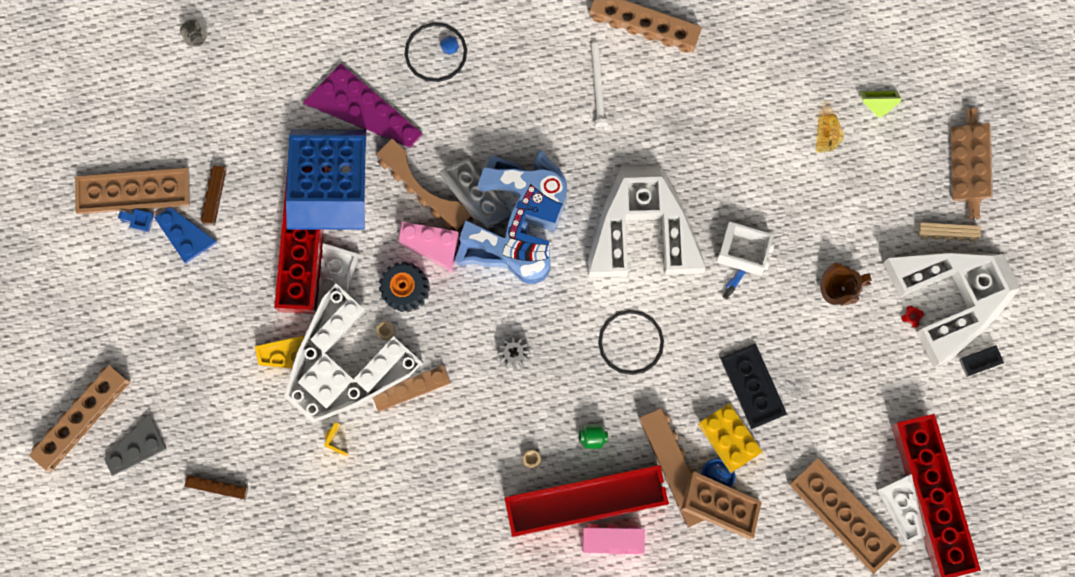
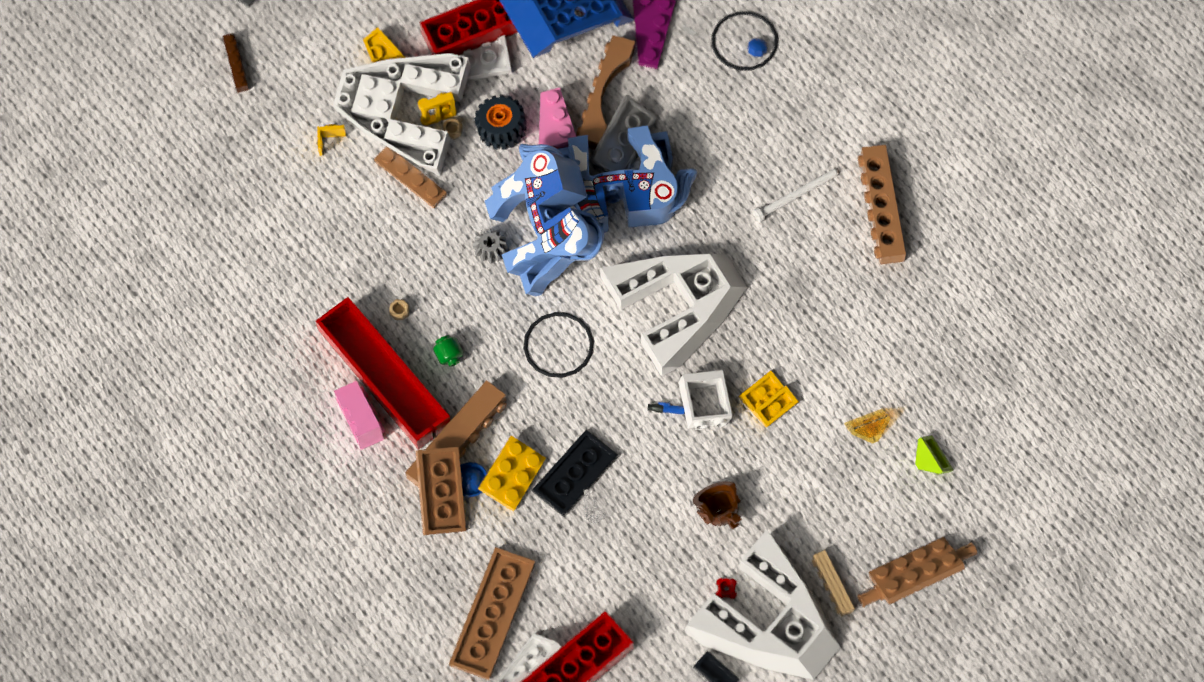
camera: 60 degrees right, 10 degrees down
none -> yellow plate [418,92,456,126]
none -> medium blue animal [485,144,604,296]
none -> yellow slope [738,371,799,427]

